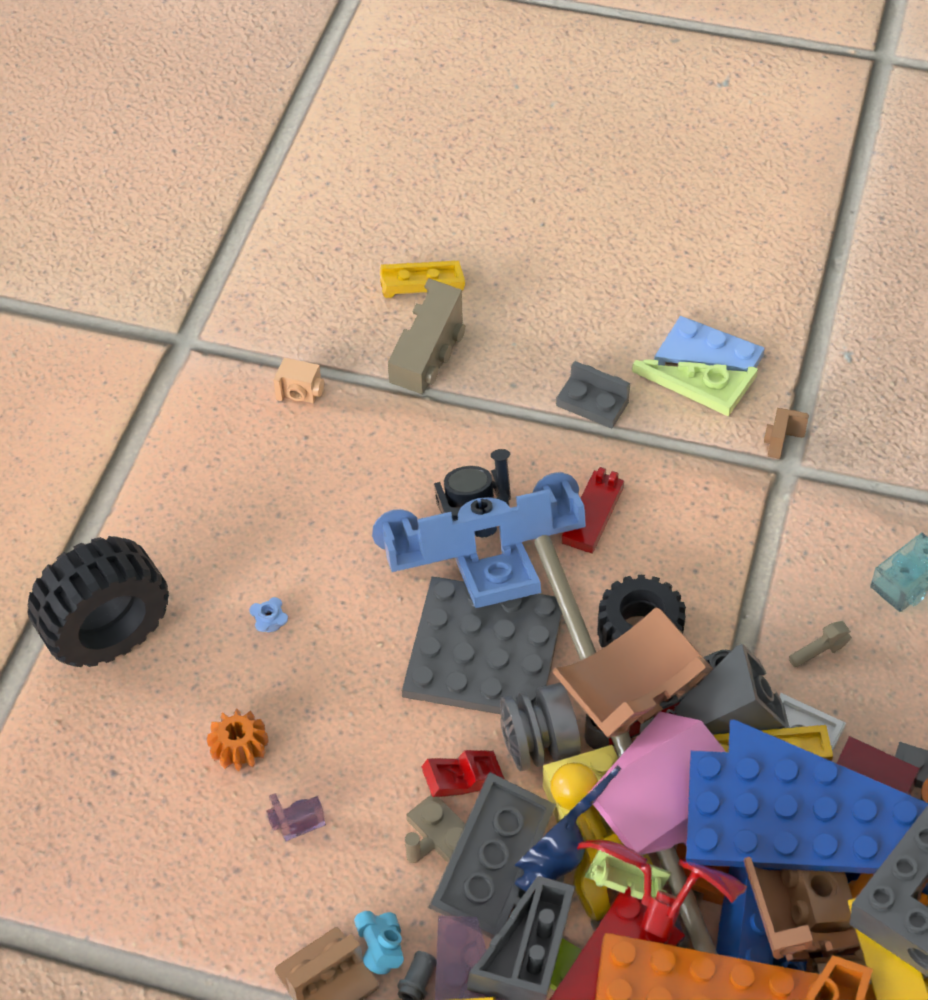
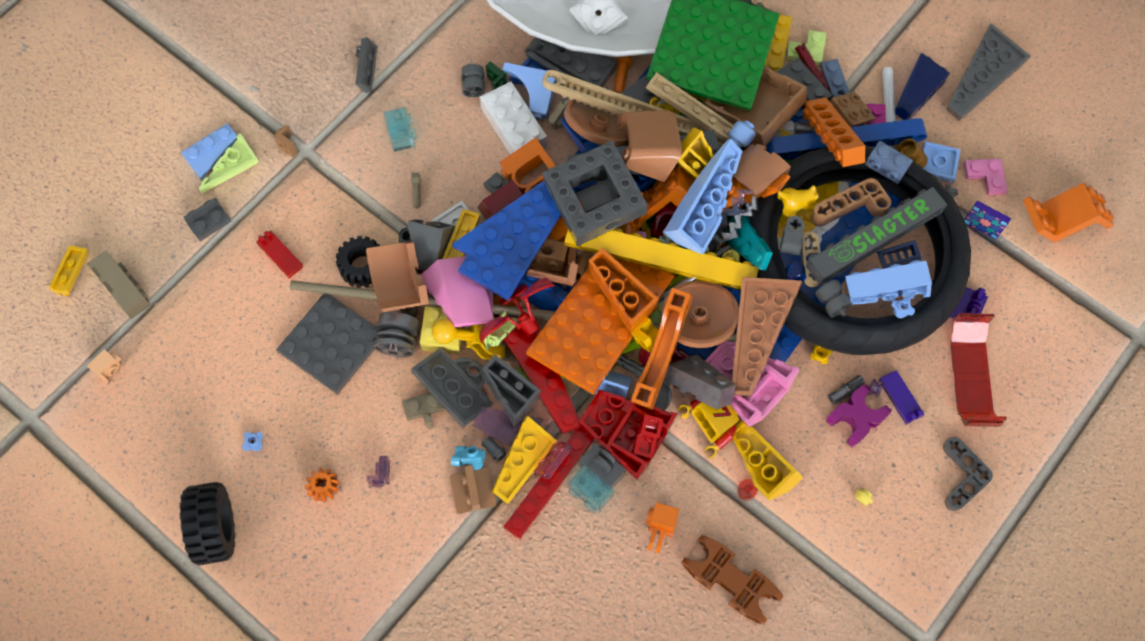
camera: 70 degrees left, 15 degrees up
medium blue piece [372,449,586,608] -> none
red slope [421,750,505,797] -> none
dark blue animal [514,765,621,891] -> none

